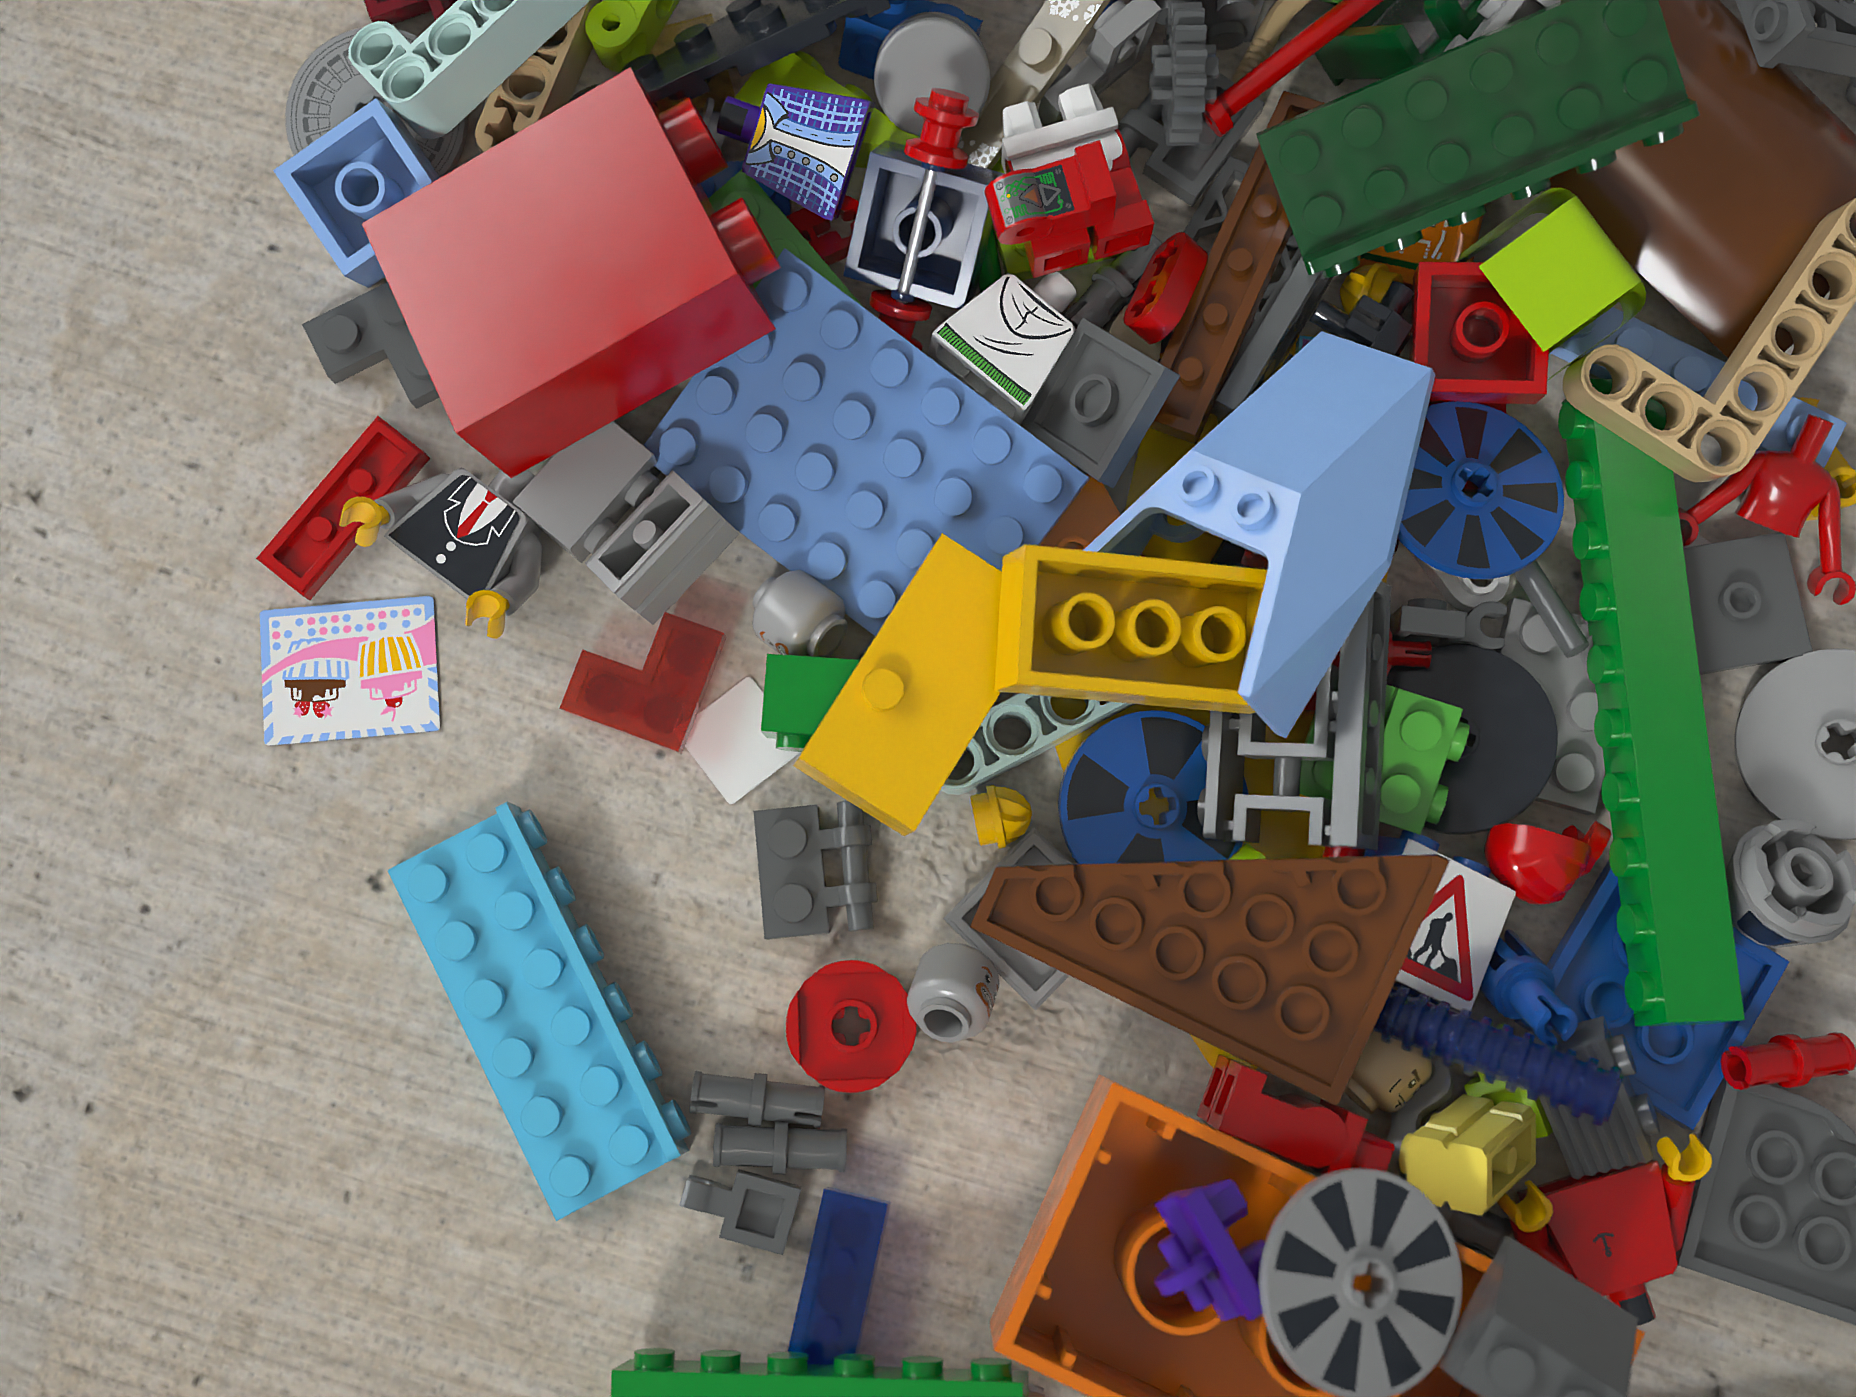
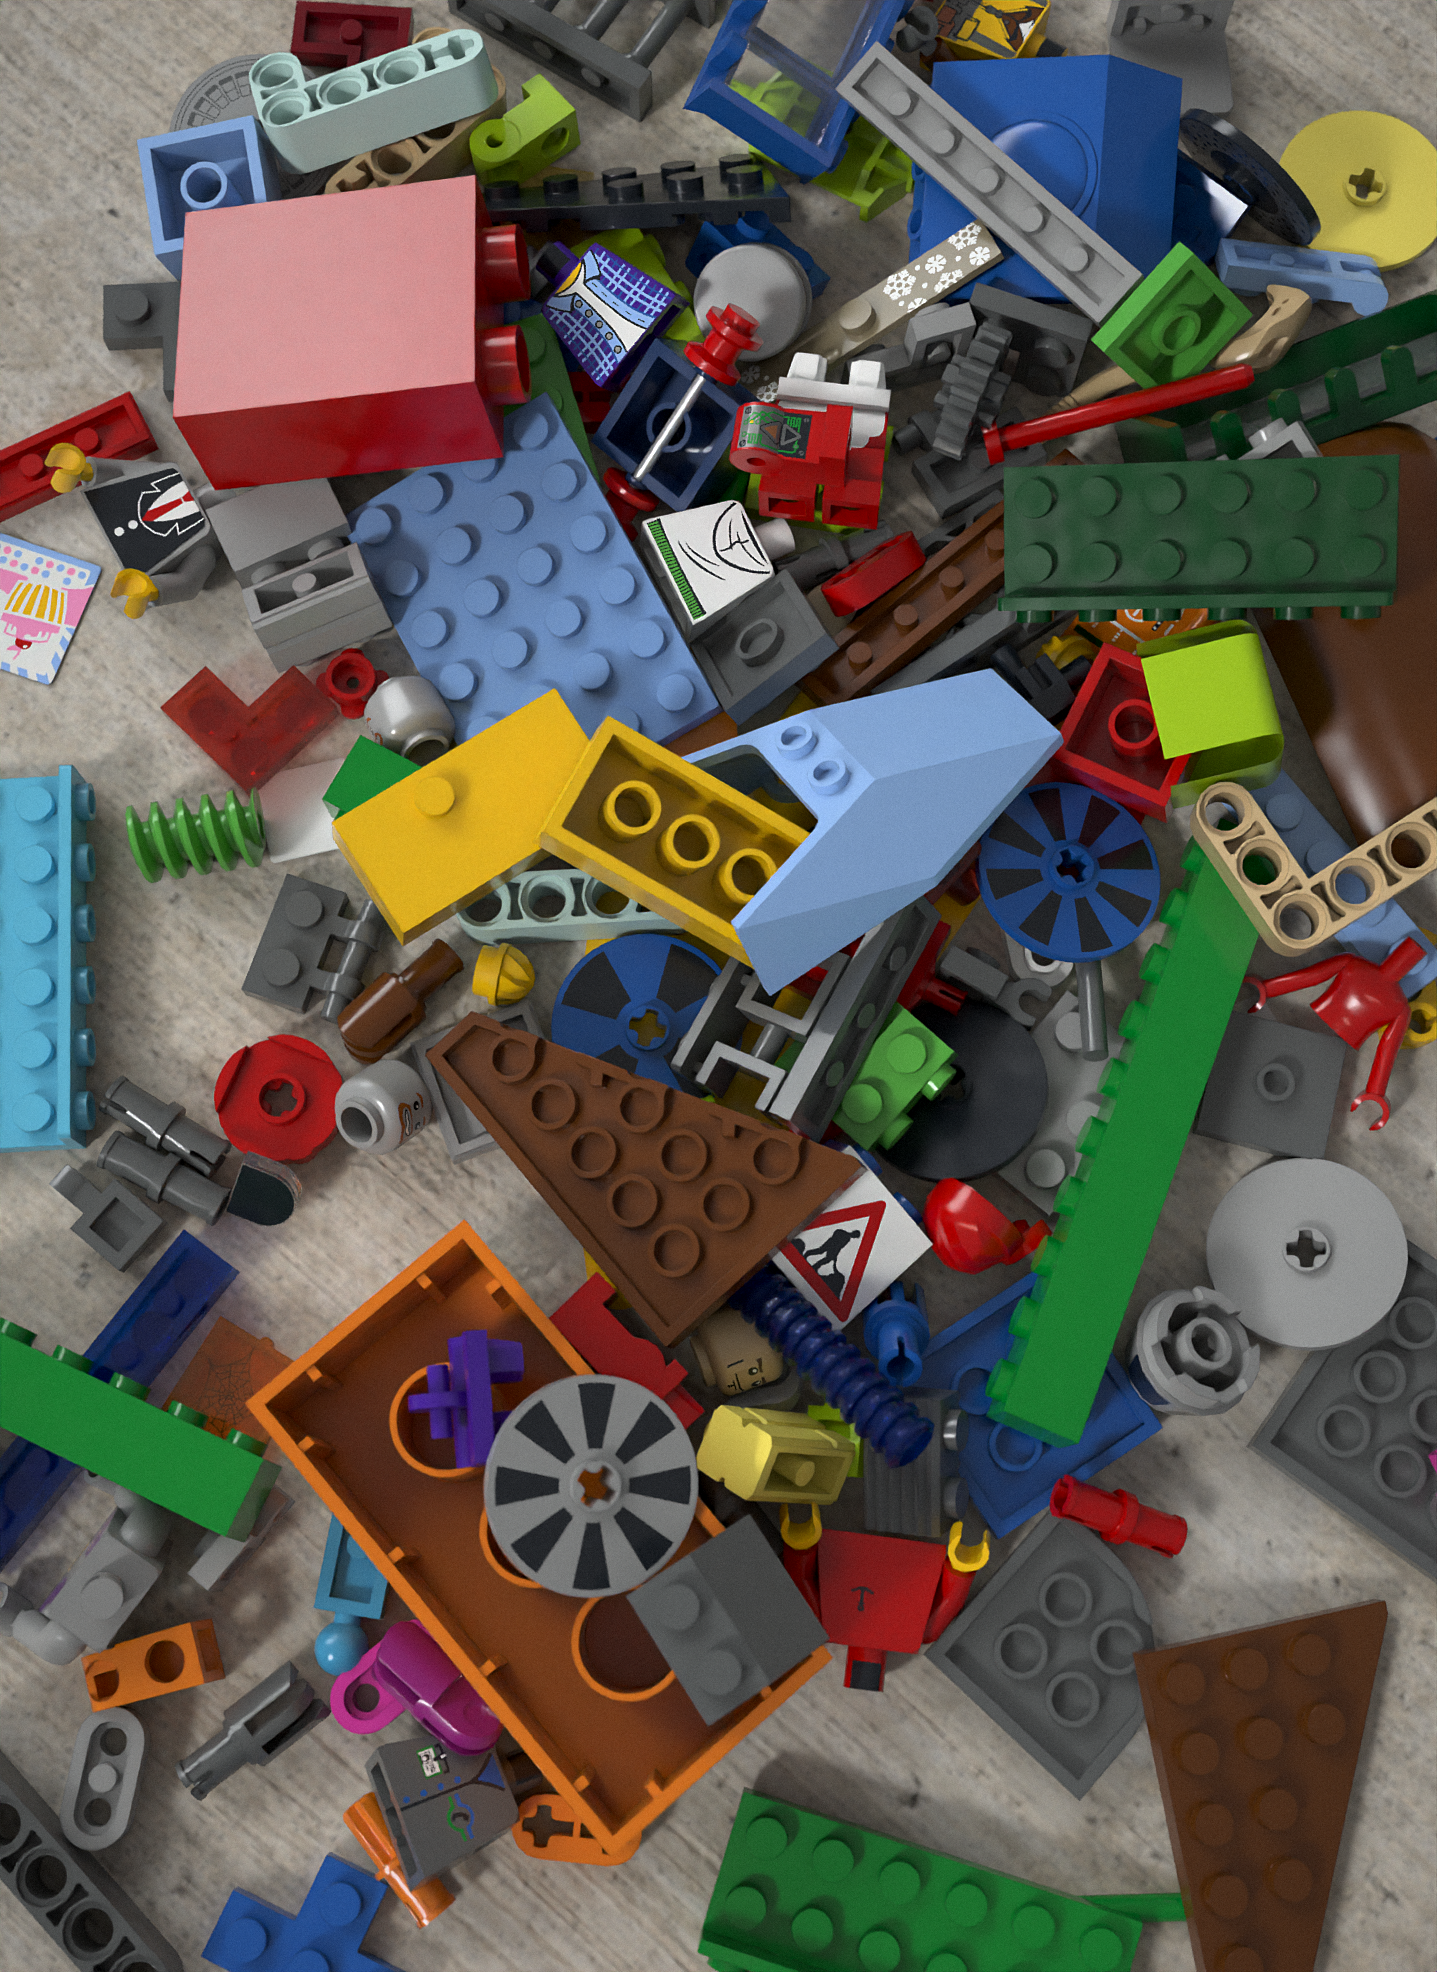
camera: 20 degrees right, 5 degrees down
none -> bright green piece [125,787,266,883]
none -> clear orange piece [161,1316,294,1445]
none -> black tile [224,1150,302,1227]
none -> red plate [316,648,390,720]
none -> reddish brown arm [337,938,465,1064]

